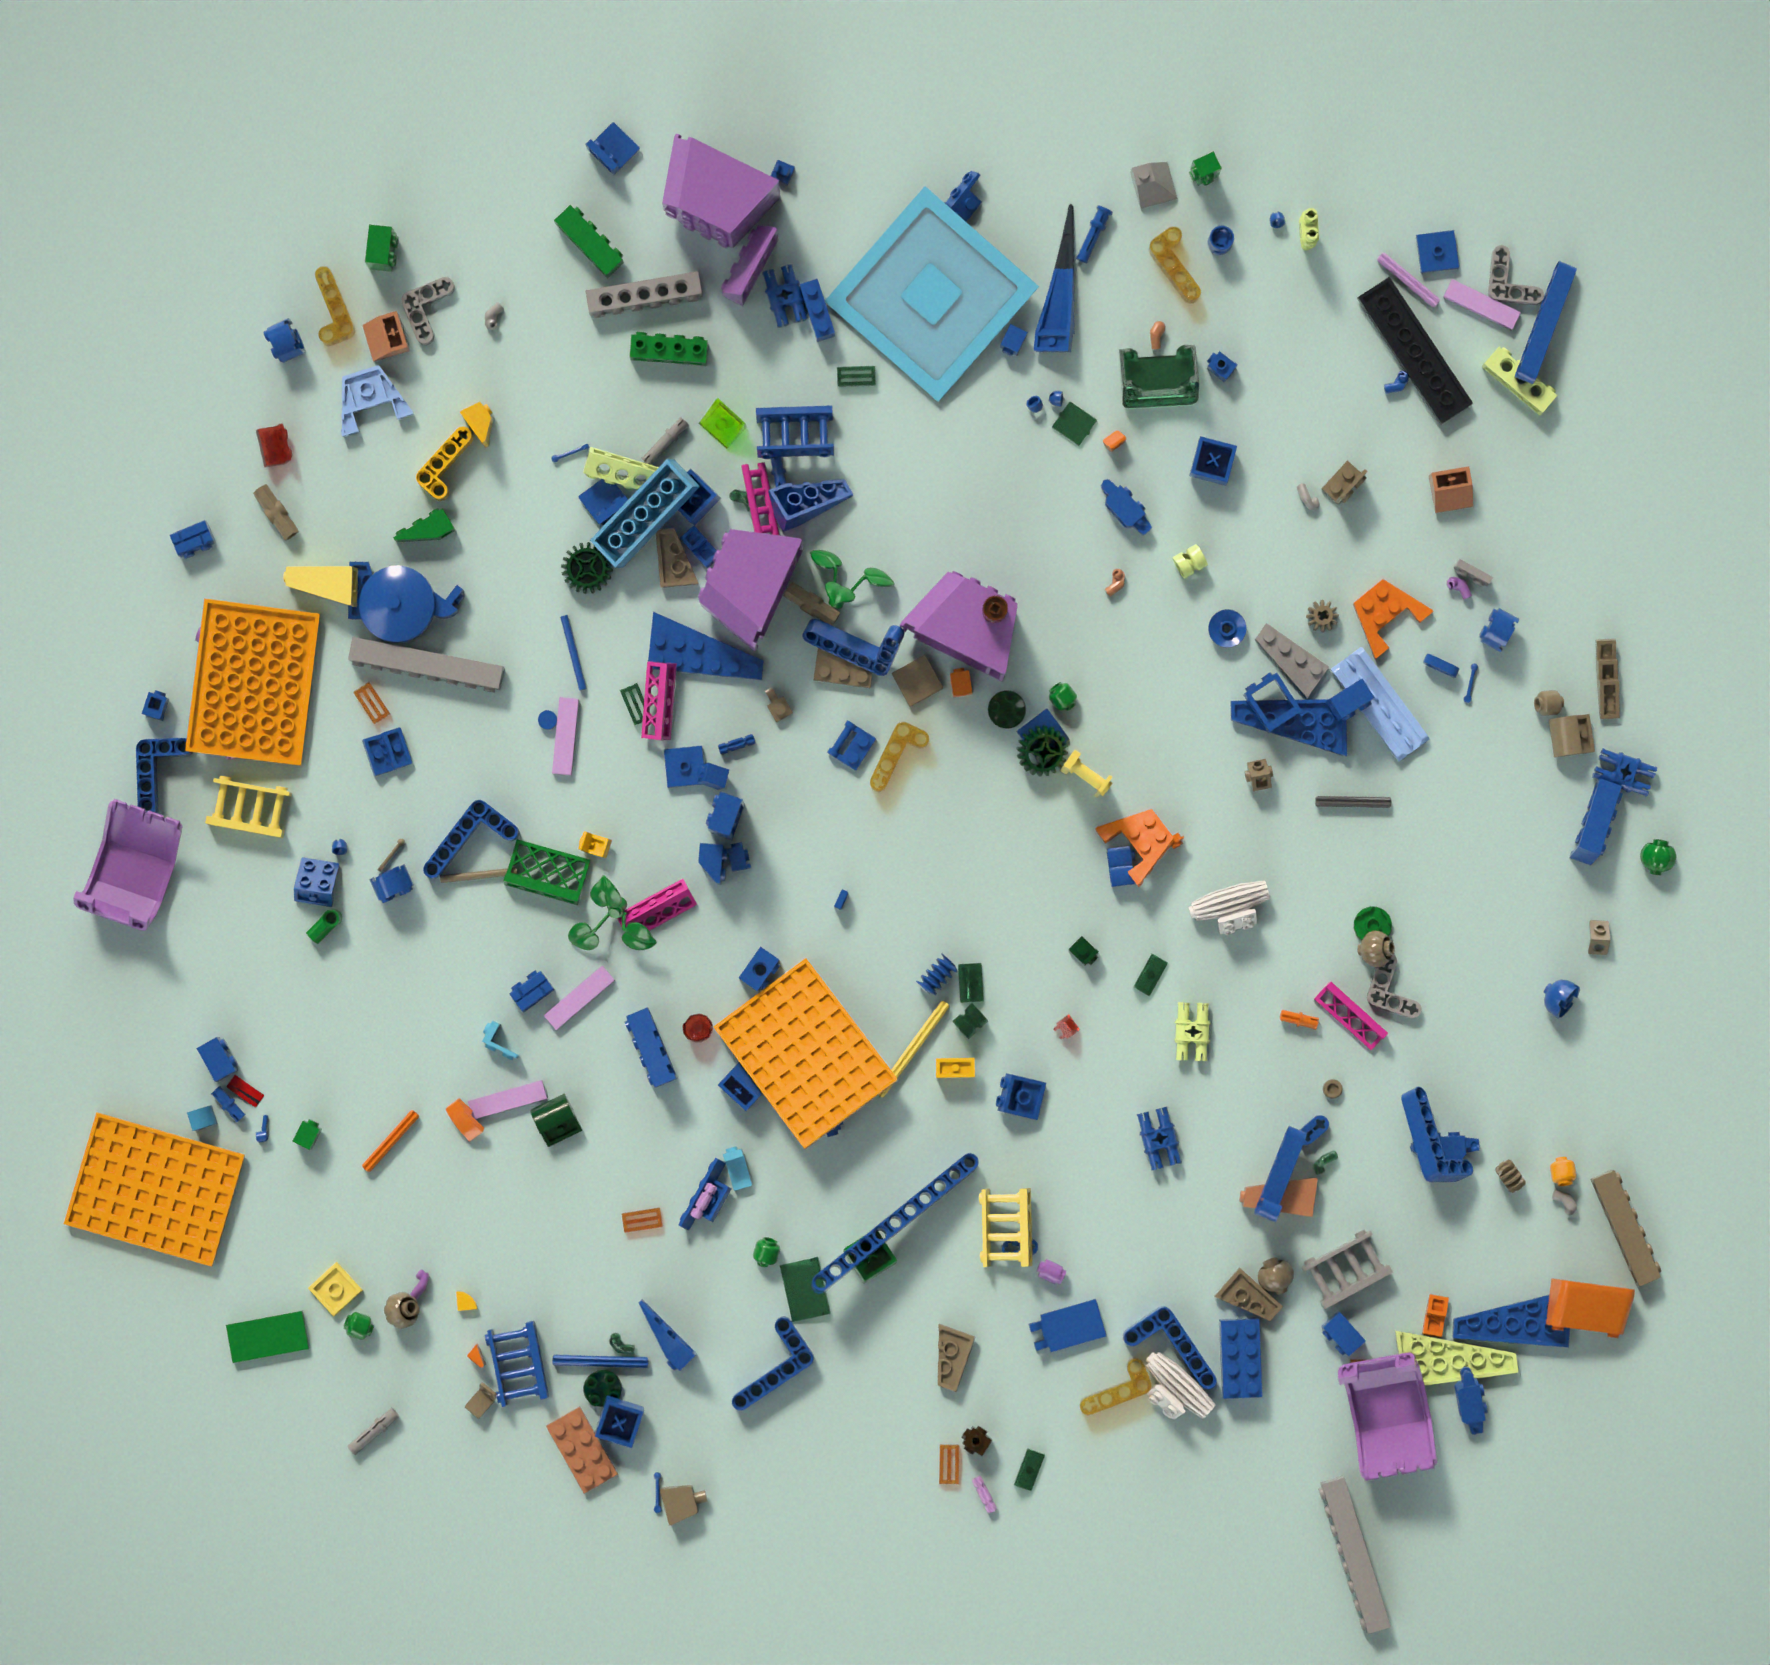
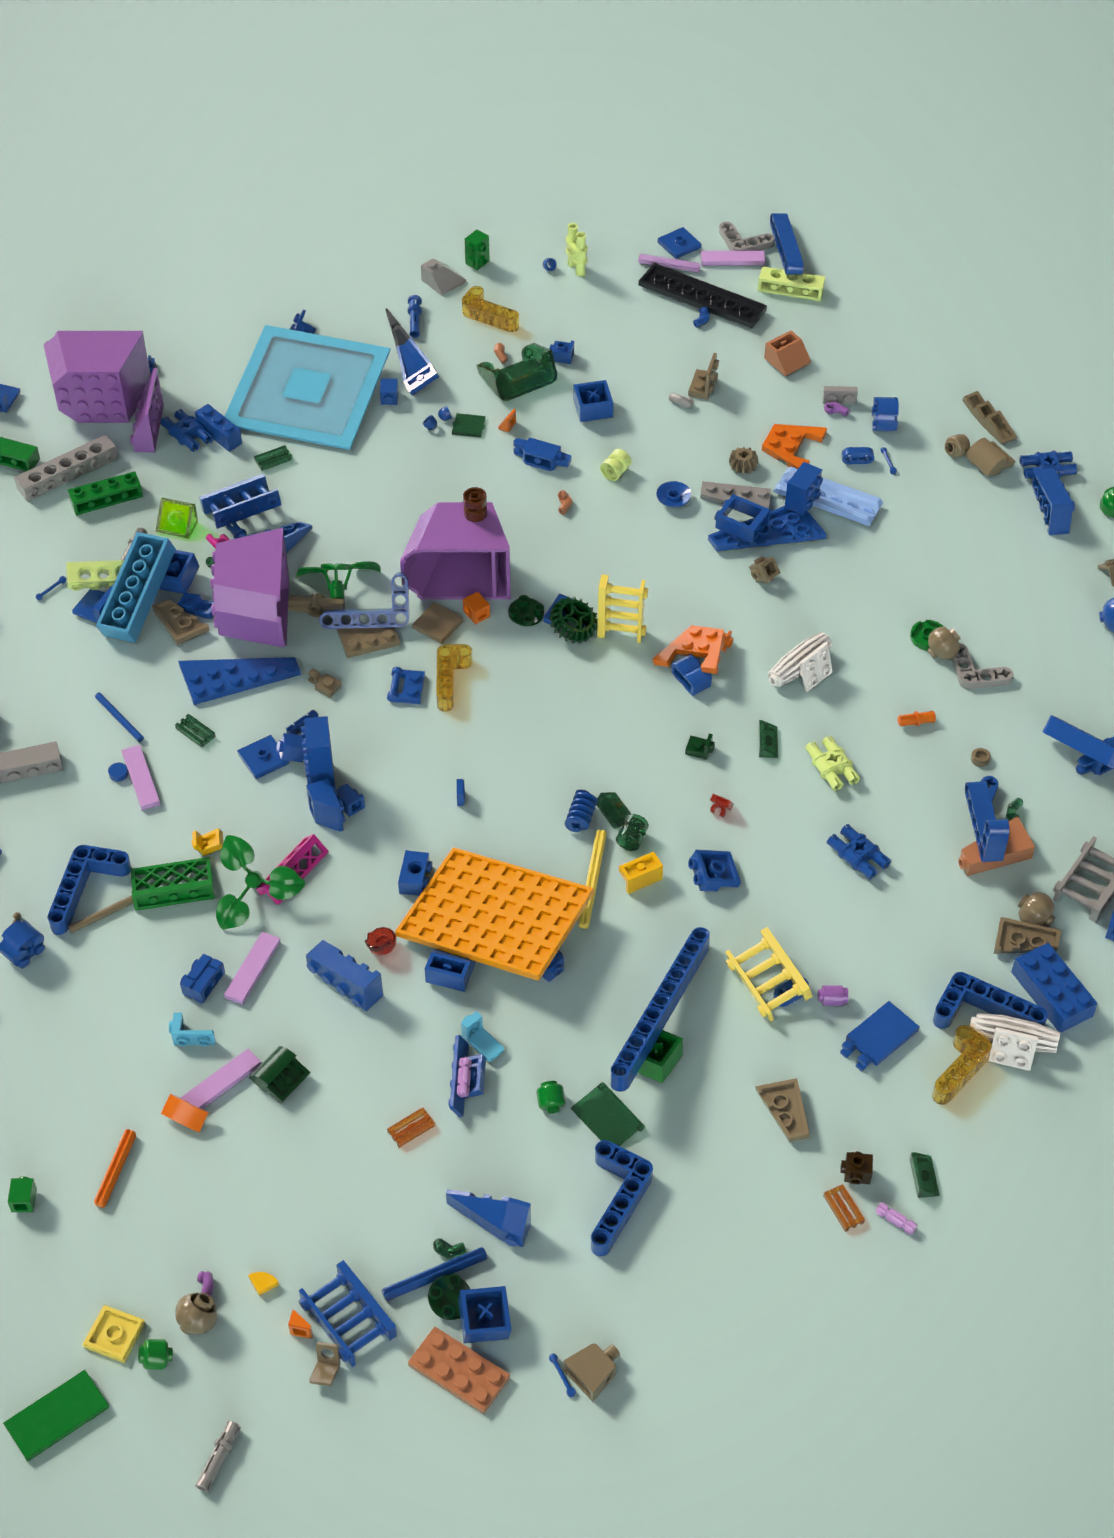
camera: 25 degrees left, 35 degrees down
dark green gear [561,542,613,594] -> none
dark pink fence [641,661,677,740] -> none
green head [1049,682,1077,711] -> none
blue wheel [1208,226,1234,255] -> none
dark pink fence [1314,981,1388,1050] -> none
dark grey axle [1315,796,1391,808] -> none

